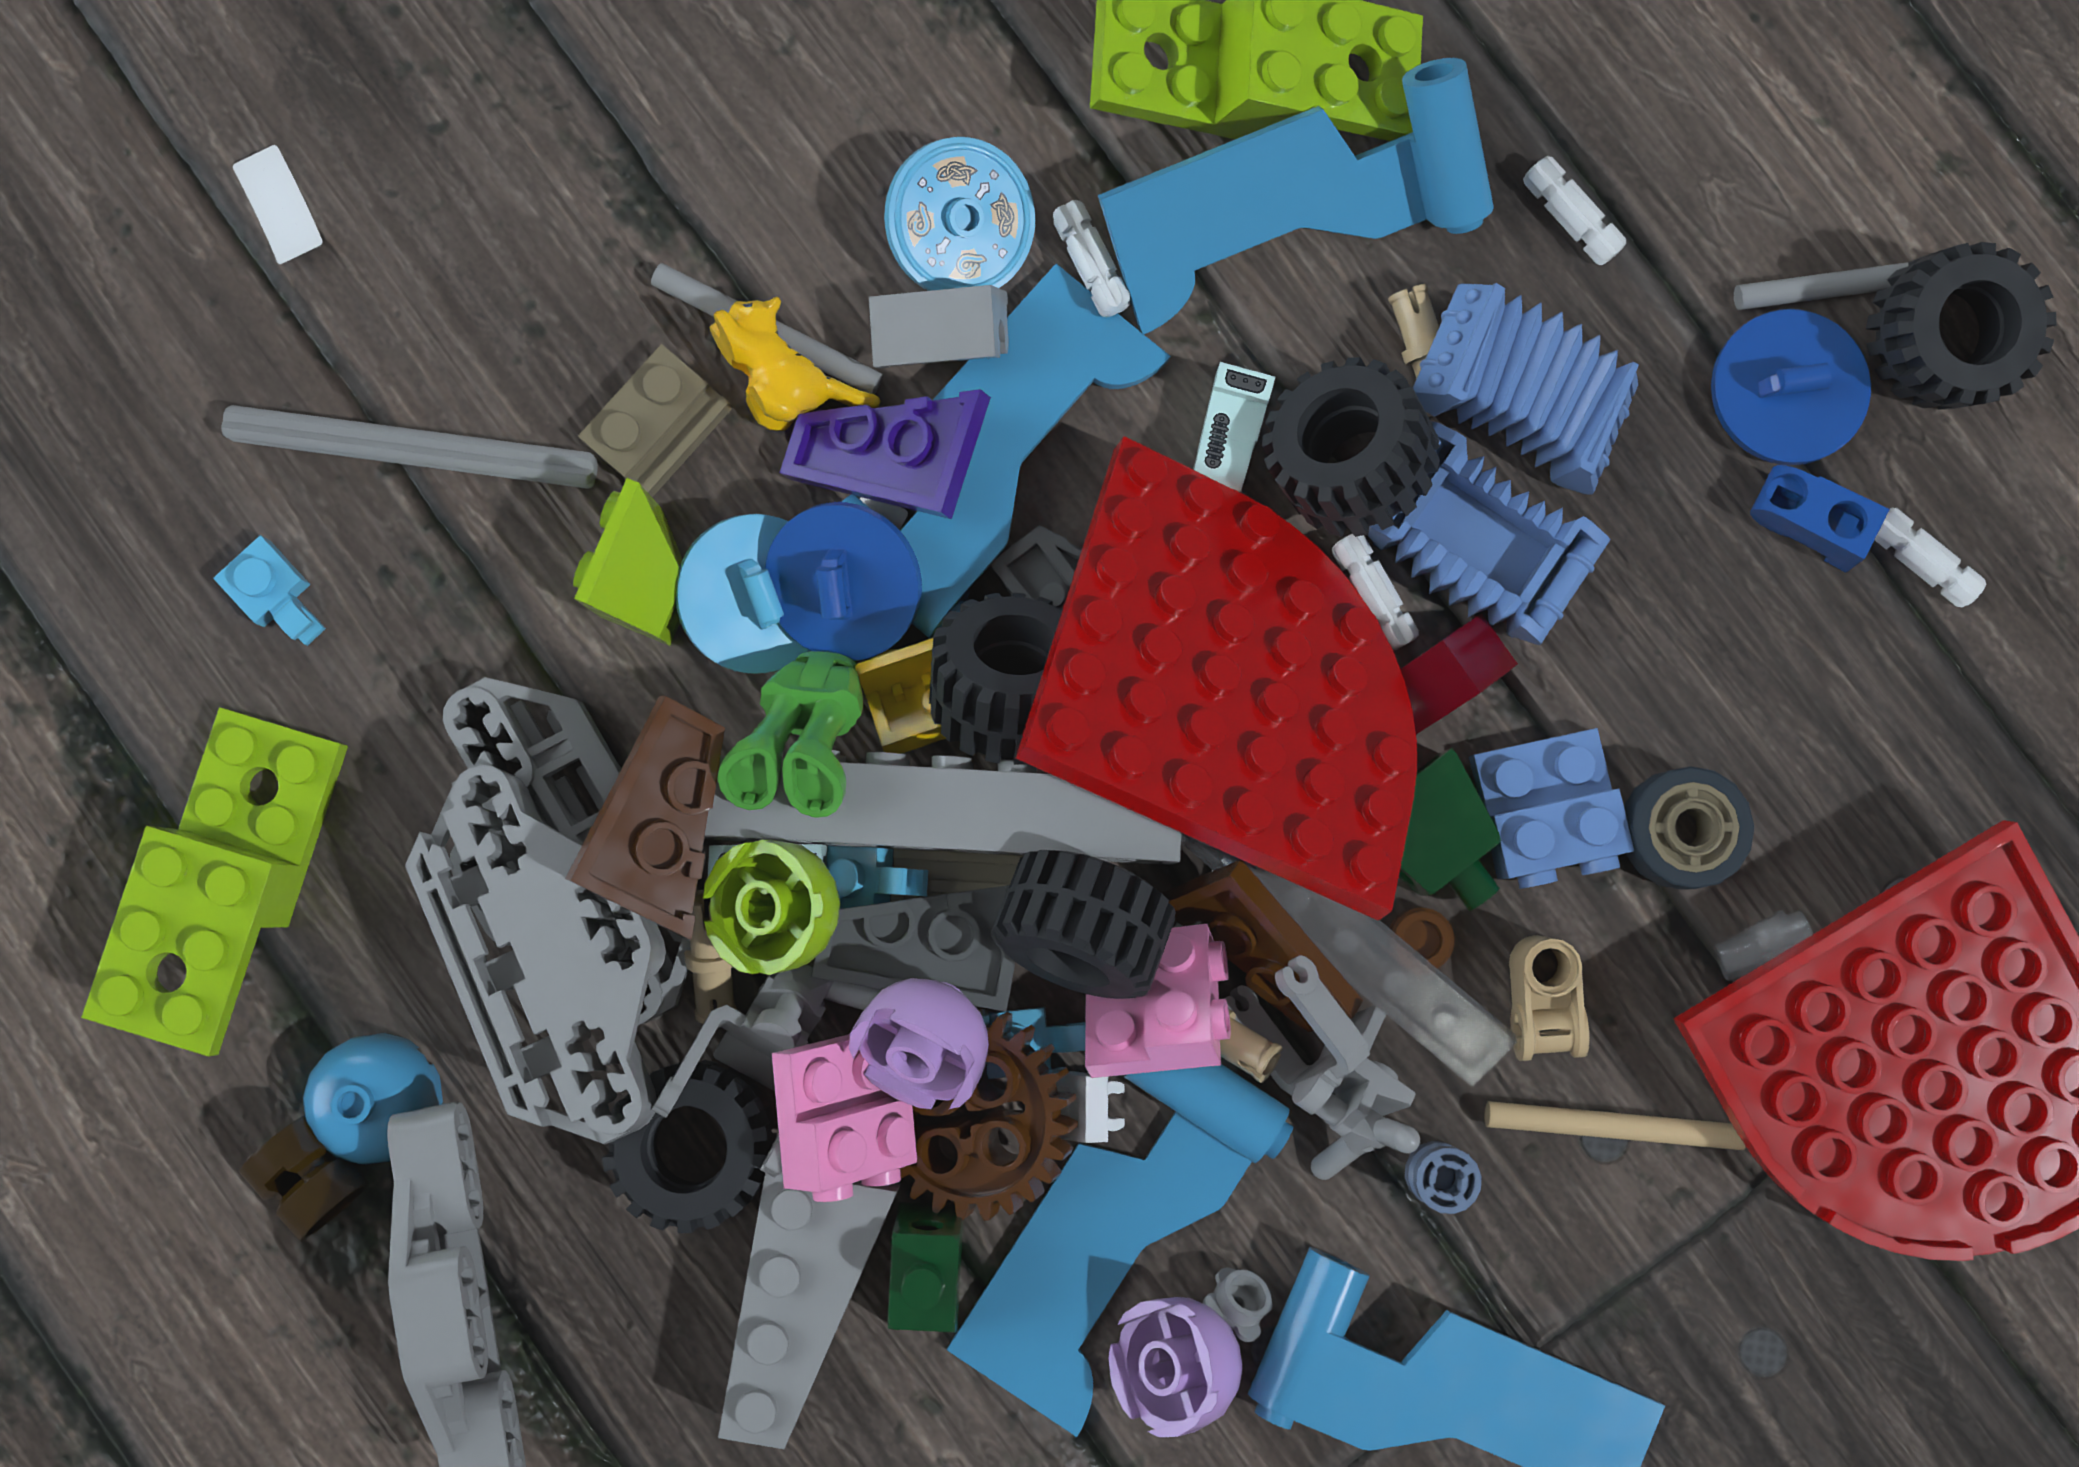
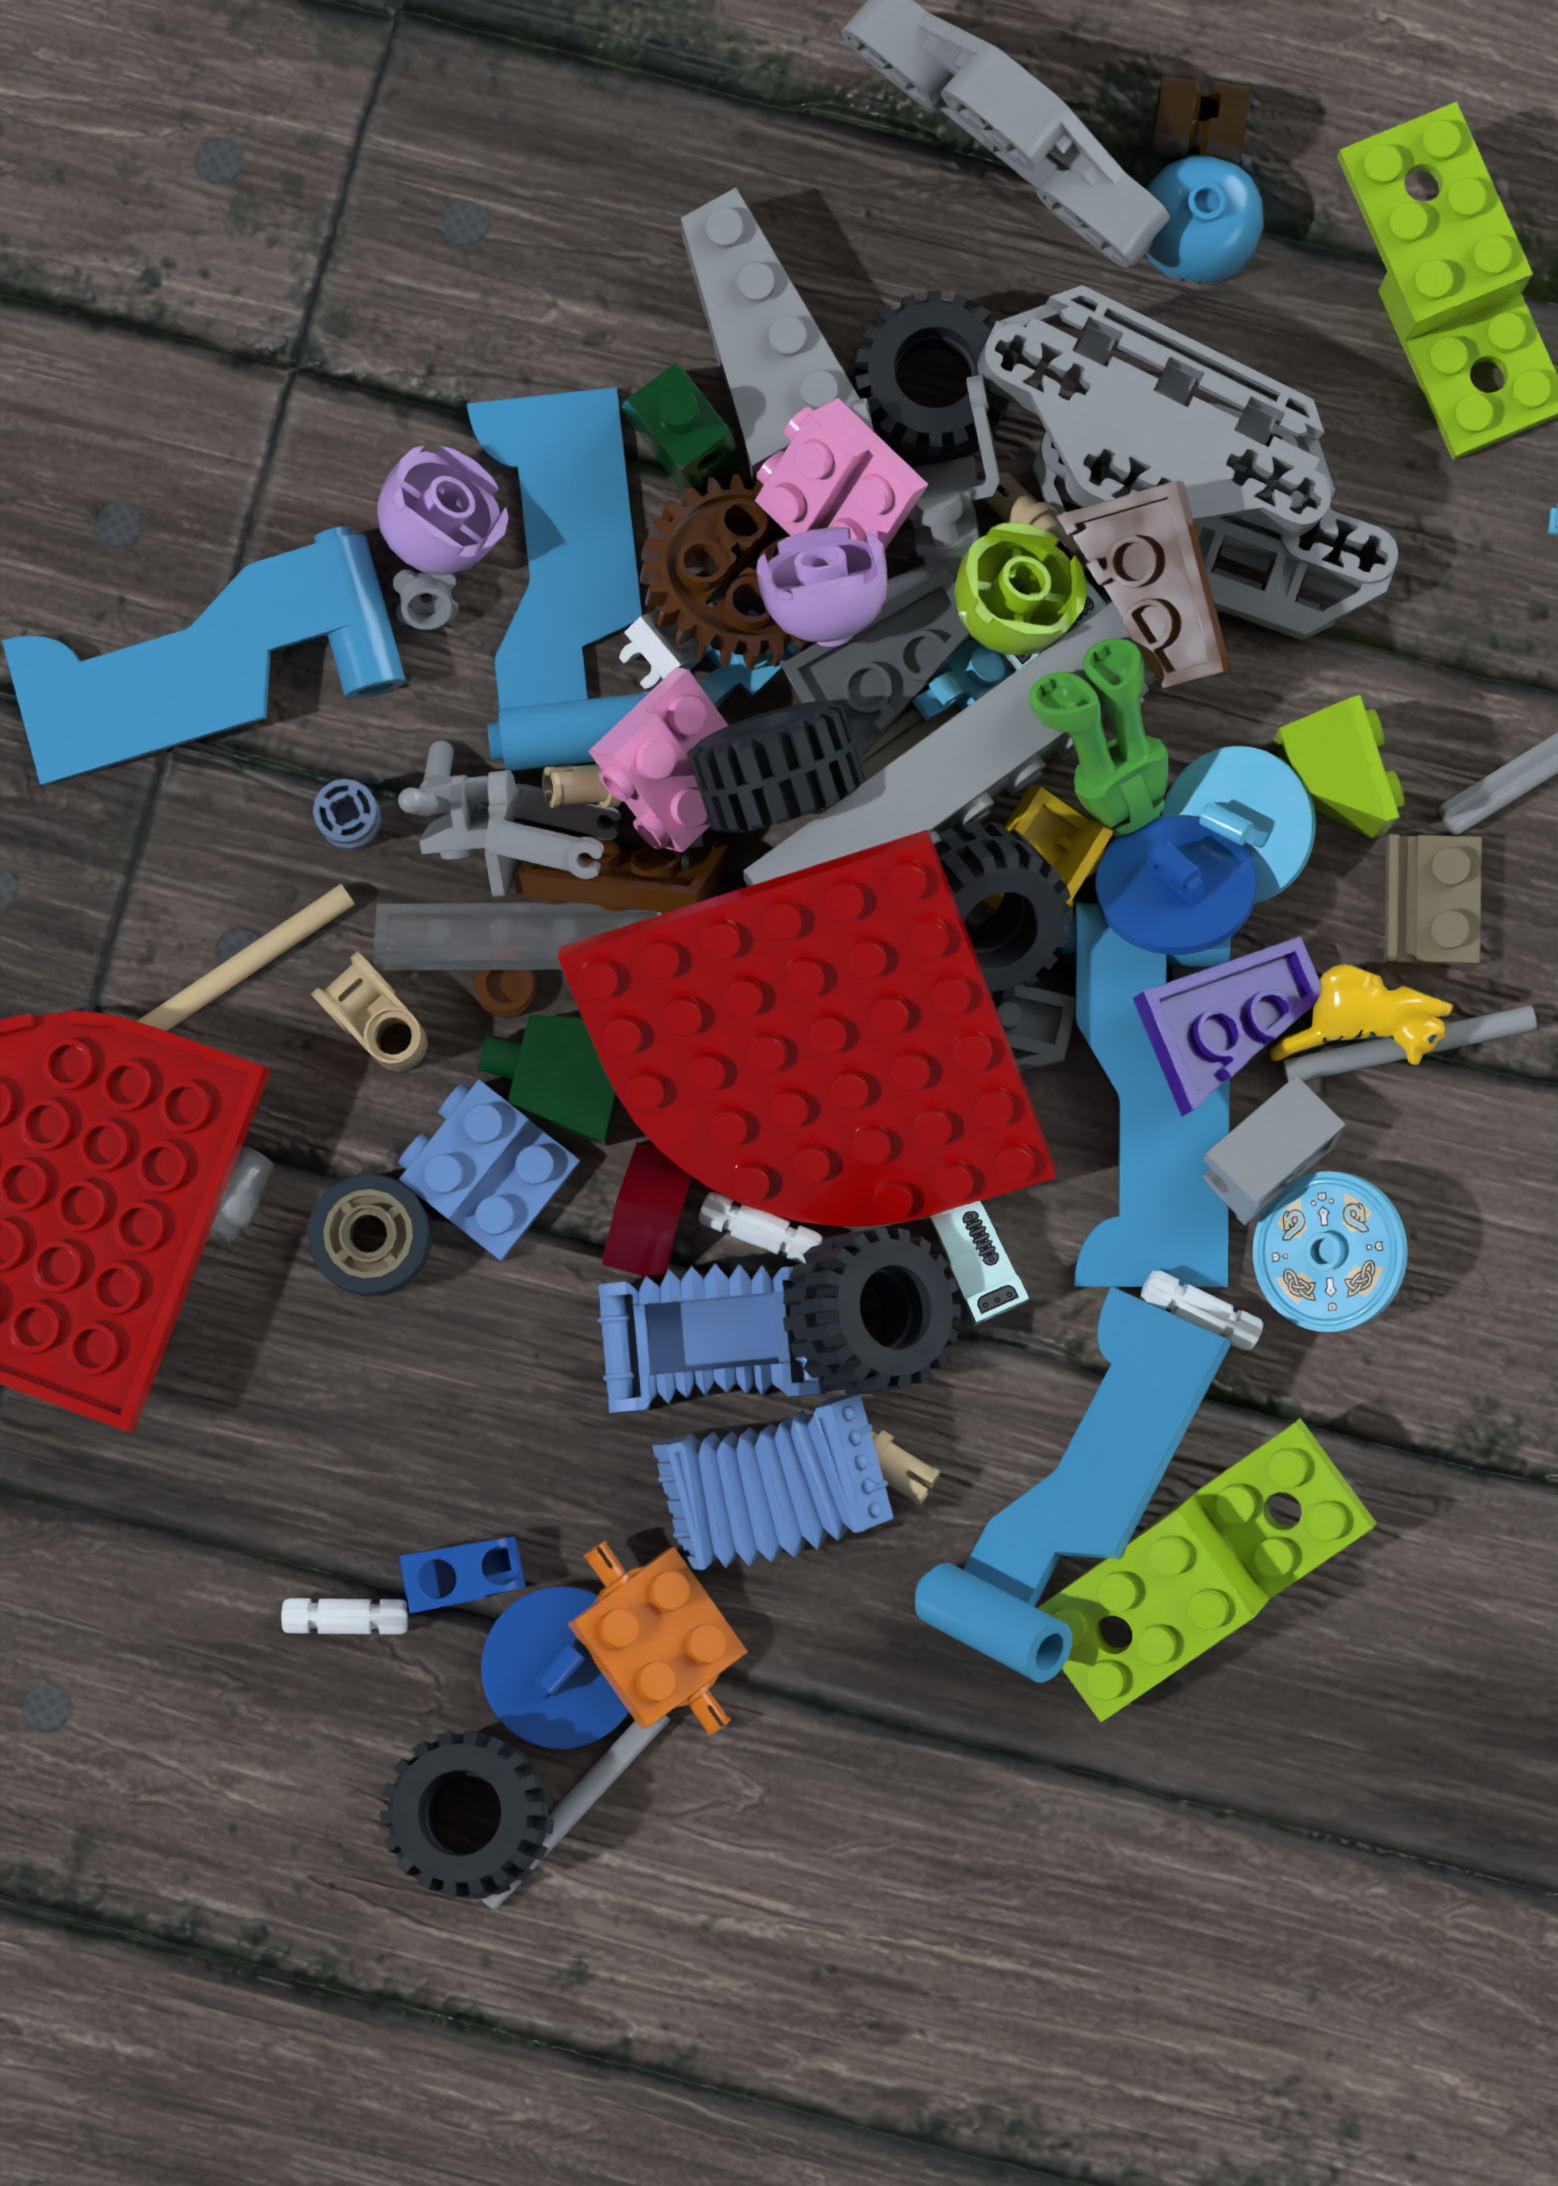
camera: 145 degrees right, 0 degrees up
white axle [1523,156,1626,265] -> none
none -> orange plate [567,1540,748,1736]

